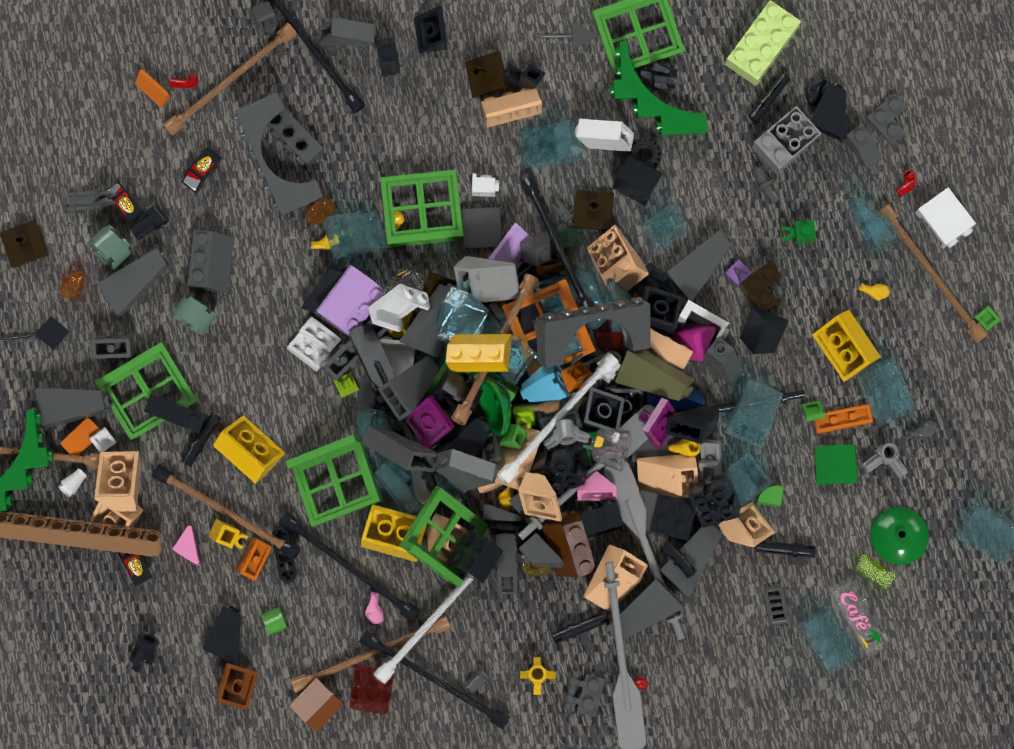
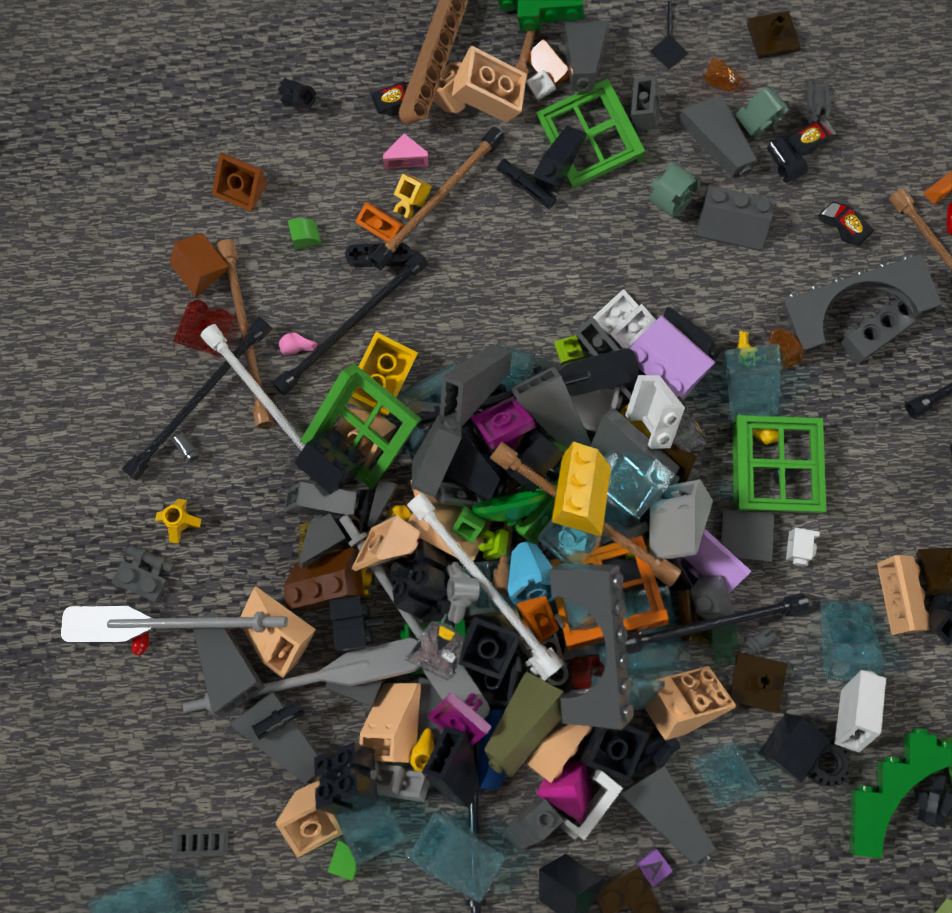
camera: 95 degrees right, 5 degrees down
white cone [58,469,87,497] -> none
black slope [202,605,243,666] -> none
yellow slope [213,415,286,484] -> none
bright green window [286,434,382,527] -> none
black pin [551,611,610,645] -> none
bright pink slope [577,471,617,501] -> none
black brick [649,494,695,543] -> none
black pin [756,541,816,558] -> none

